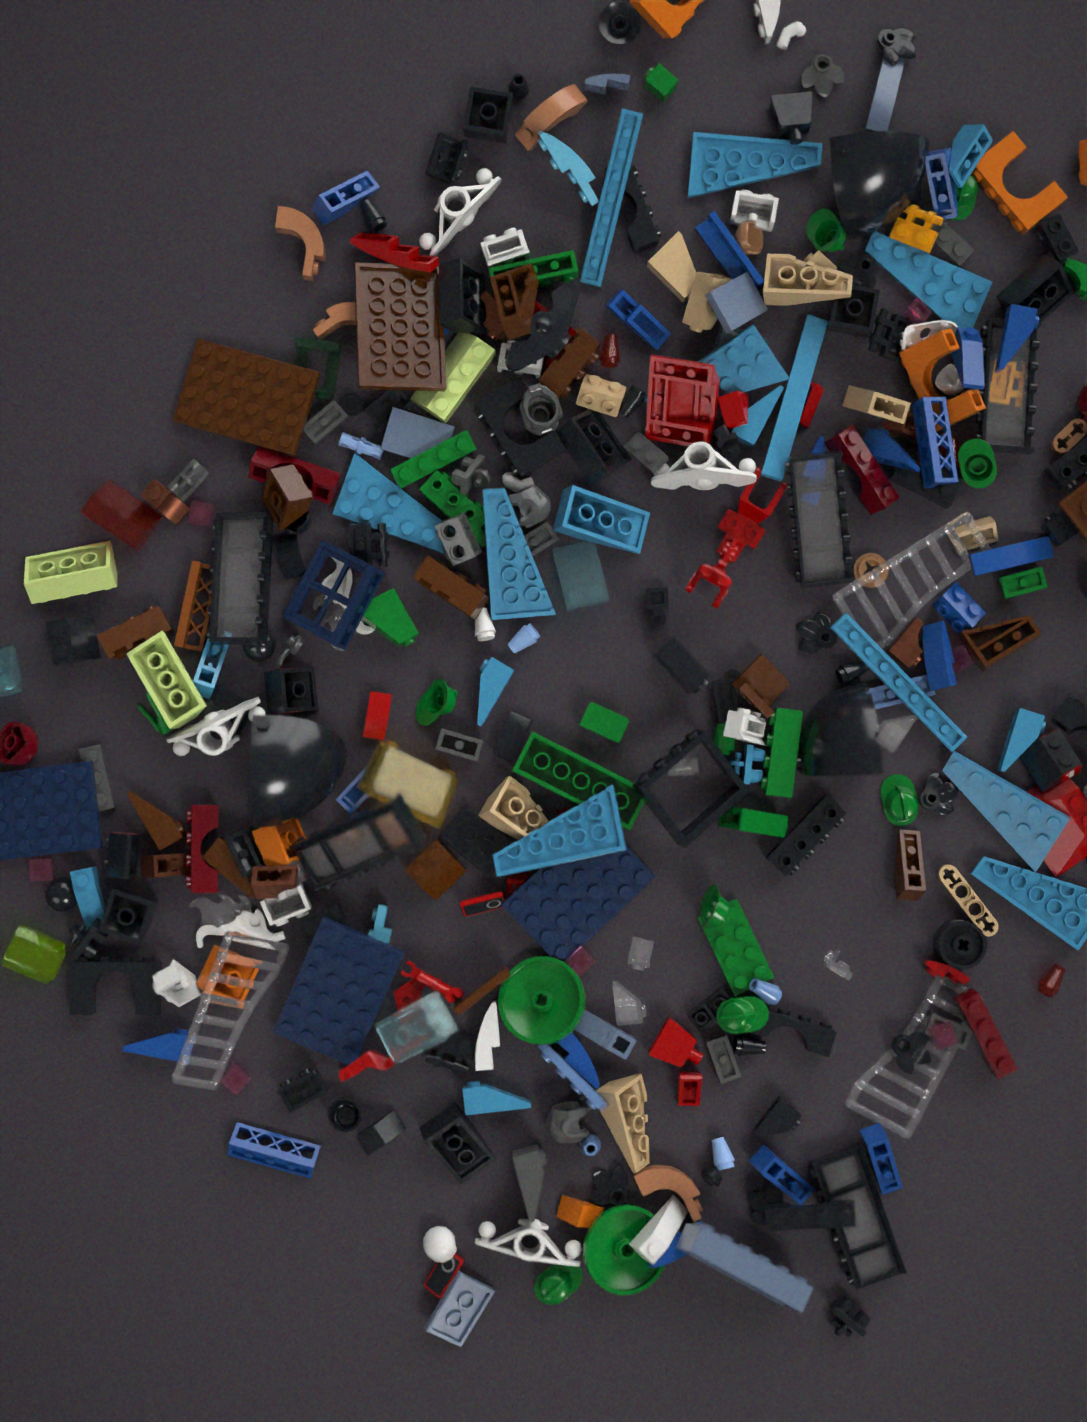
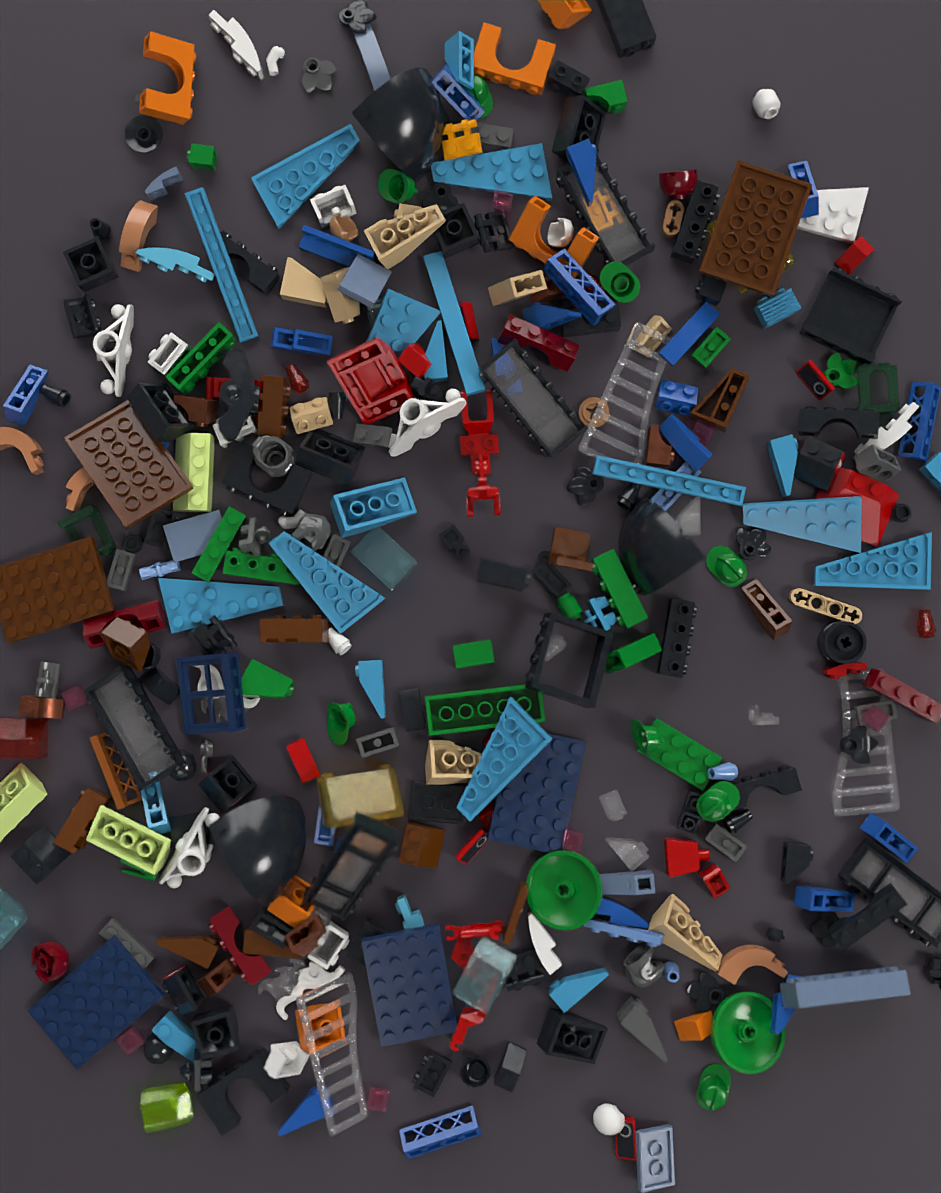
camera: 30 degrees left, 0 degrees up
red slope [350,232,439,272] -> none
dark grey brick [435,512,482,566] -> none
white piece [475,1219,582,1266] -> none
reddish brown wedge [490,263,539,340] -> none
light blue cone [507,623,541,654] -> none
white slope [629,1195,688,1264] -> none
light blue cone [711,1137,735,1171] -> none
white window [723,708,766,746] -> none
black torso [769,91,812,145] -> none
white piece [900,320,958,350] -> none
slope [951,327,985,390] -> none

